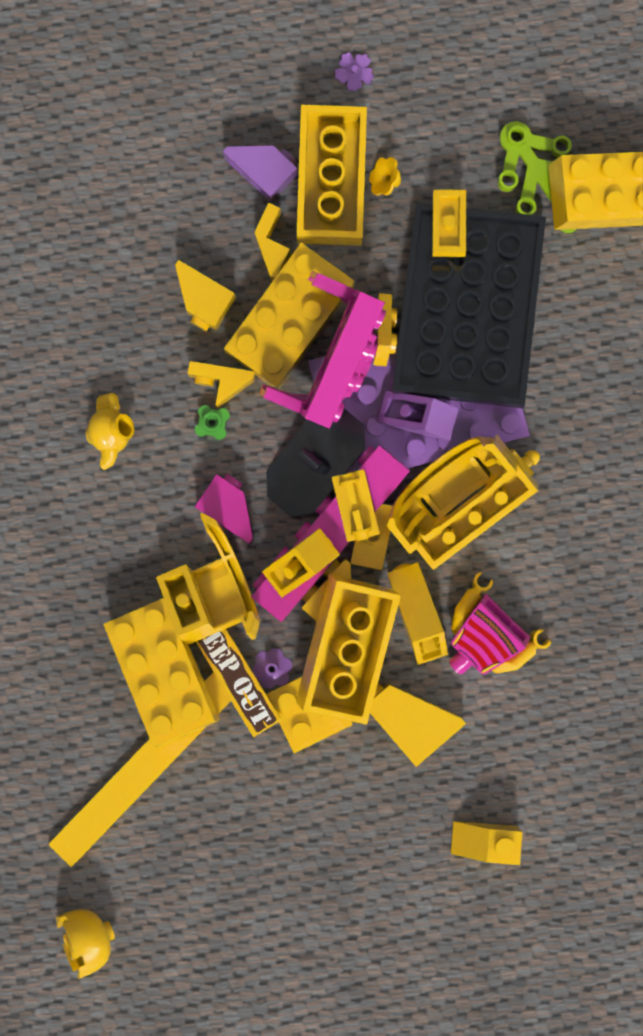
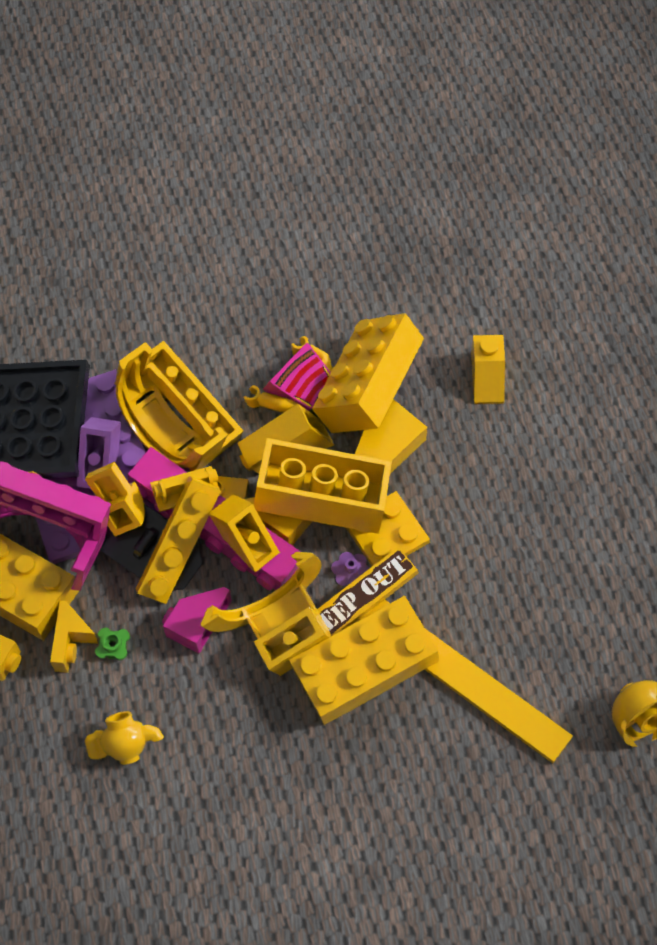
camera: 90 degrees left, 25 degrees down
none -> yellow brick [85,462,145,537]
none -> yellow plate [135,476,221,604]
none -> yellow brick [312,313,424,433]

